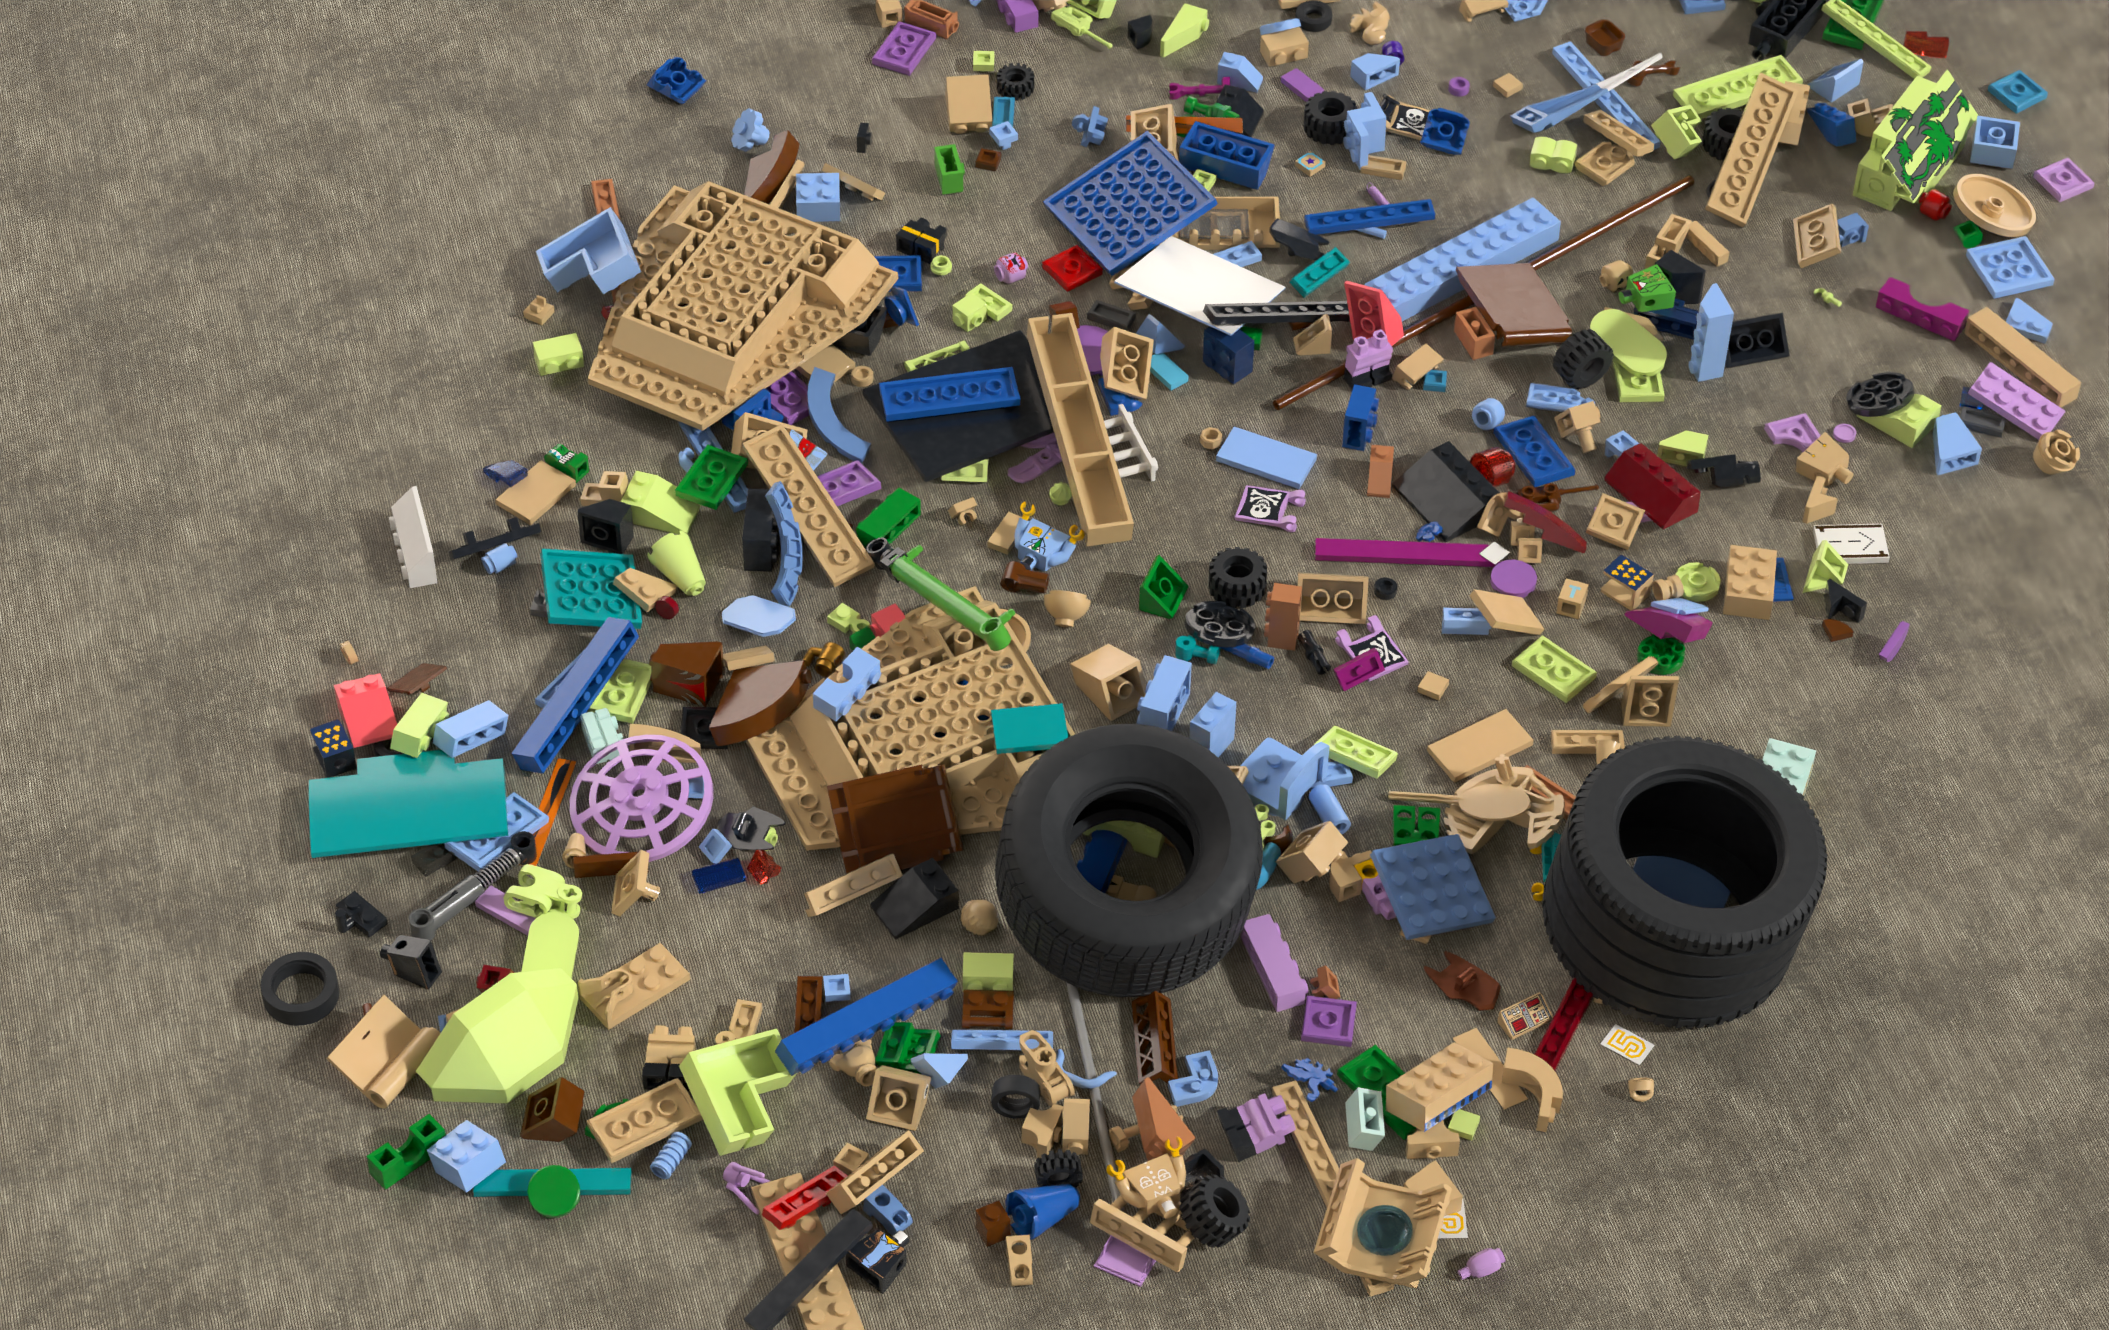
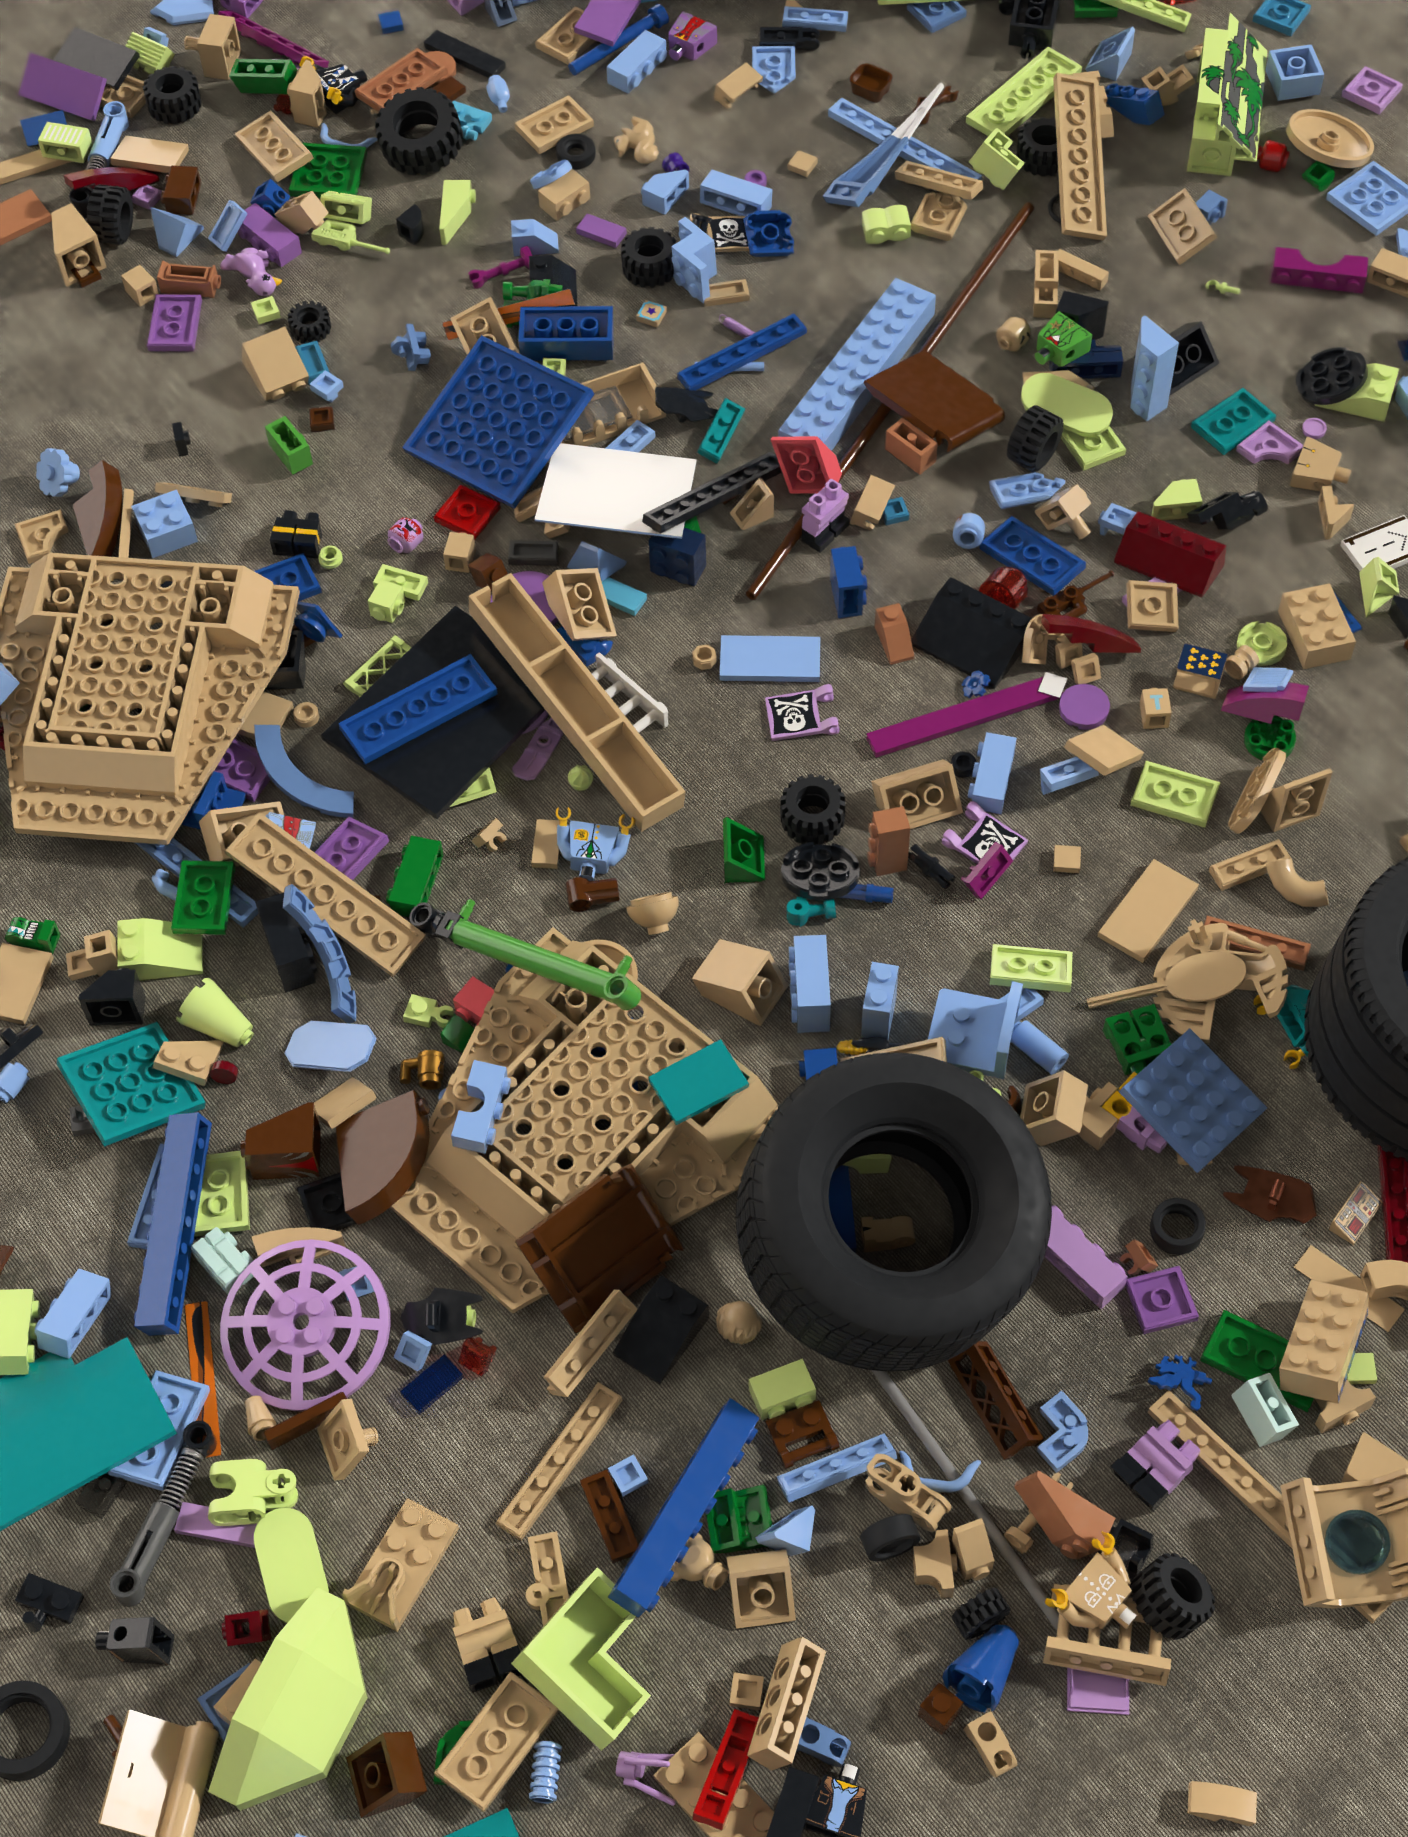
camera: 20 degrees left, 10 degrees up
none -> tan tile [15,509,69,564]
none -> lavender animal [220,248,282,296]
none -> tan brick [443,532,476,573]
none -> tan tile [496,1382,622,1541]
none -> light blue brick [700,170,773,217]
none -> light blue brick [968,732,1017,814]
none -> black tyre [1150,1197,1206,1255]
none -> teal tile [1191,388,1276,455]

